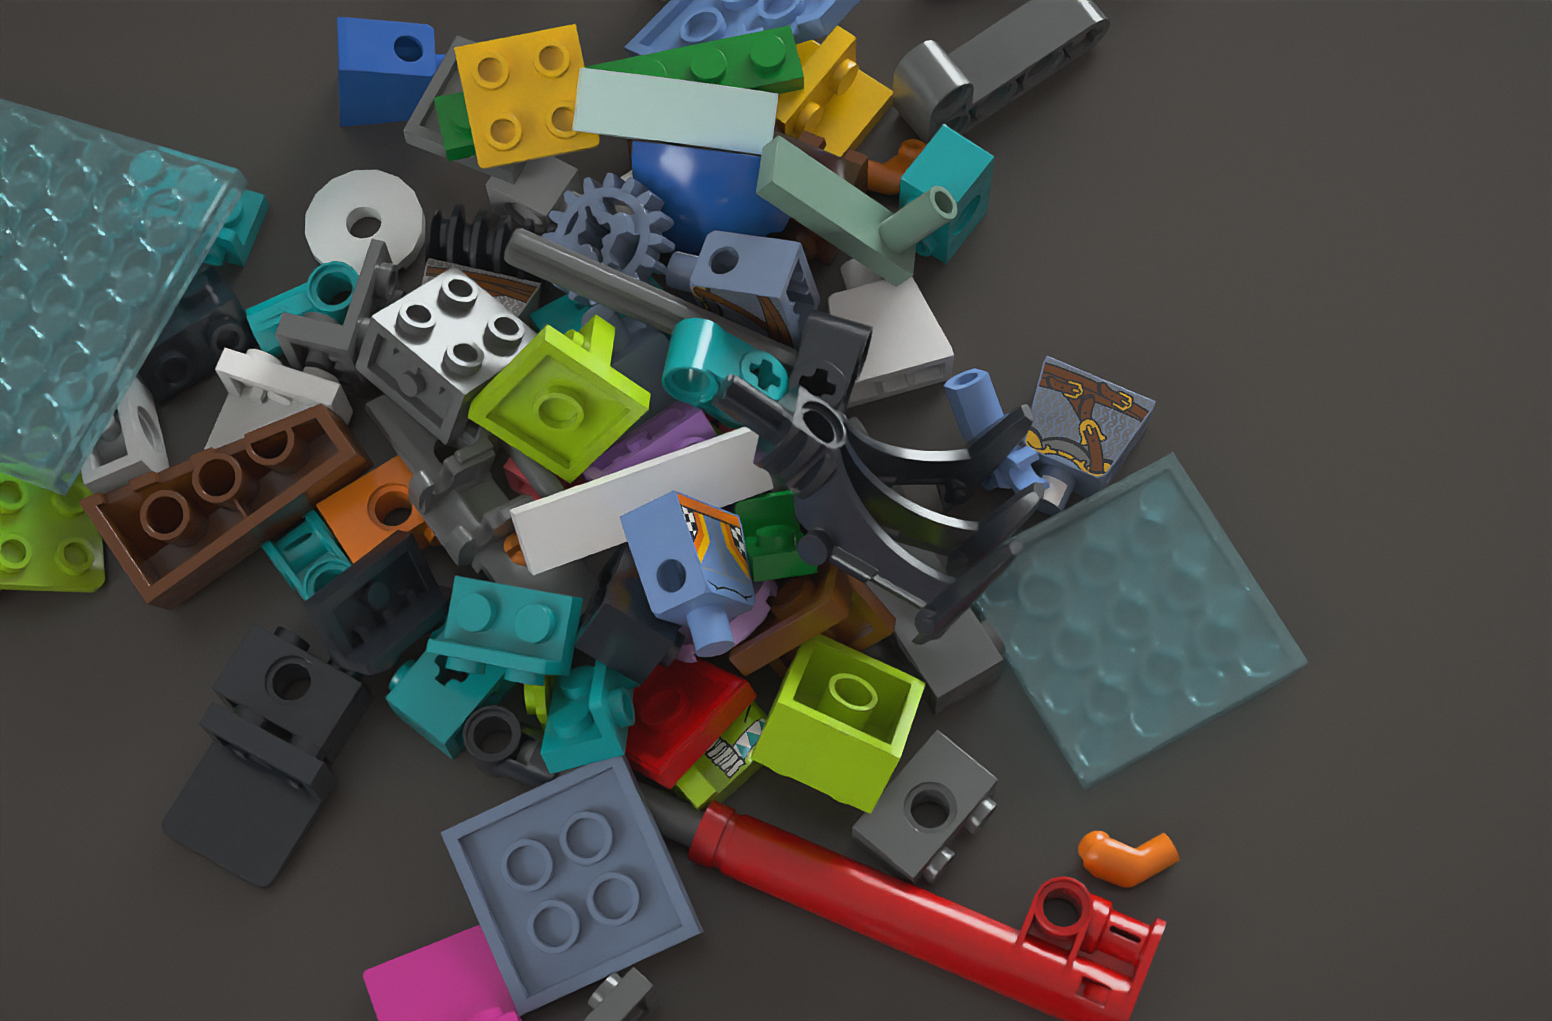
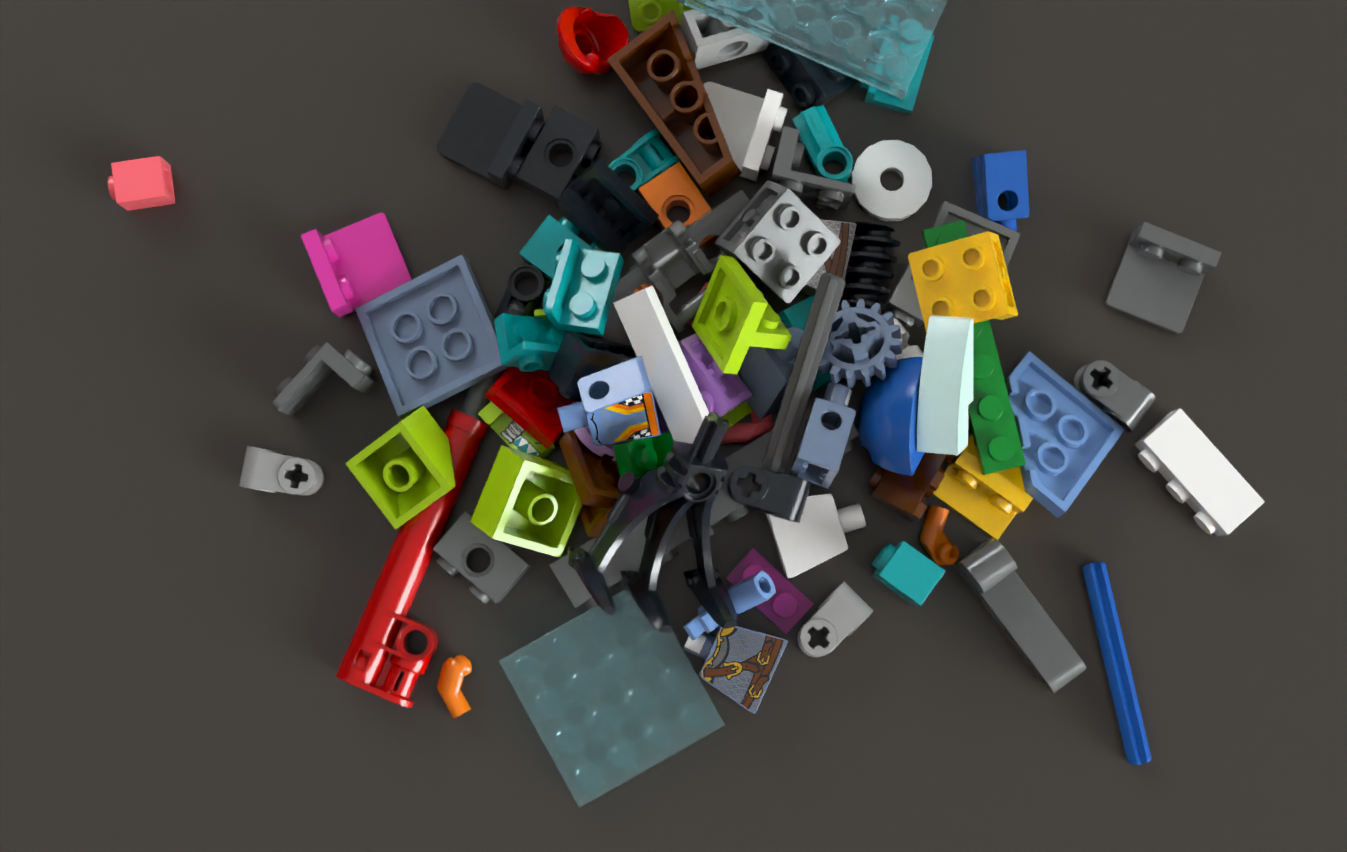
camera: 90 degrees right, 15 degrees up
teal piece [662,318,789,429] -> none
sand green piece [756,135,957,287] -> none
none -> lime slope [345,405,455,530]
none -> red piece [557,7,630,75]
none -> magenta plate [725,548,814,634]
none -> light grey piece [797,581,874,658]

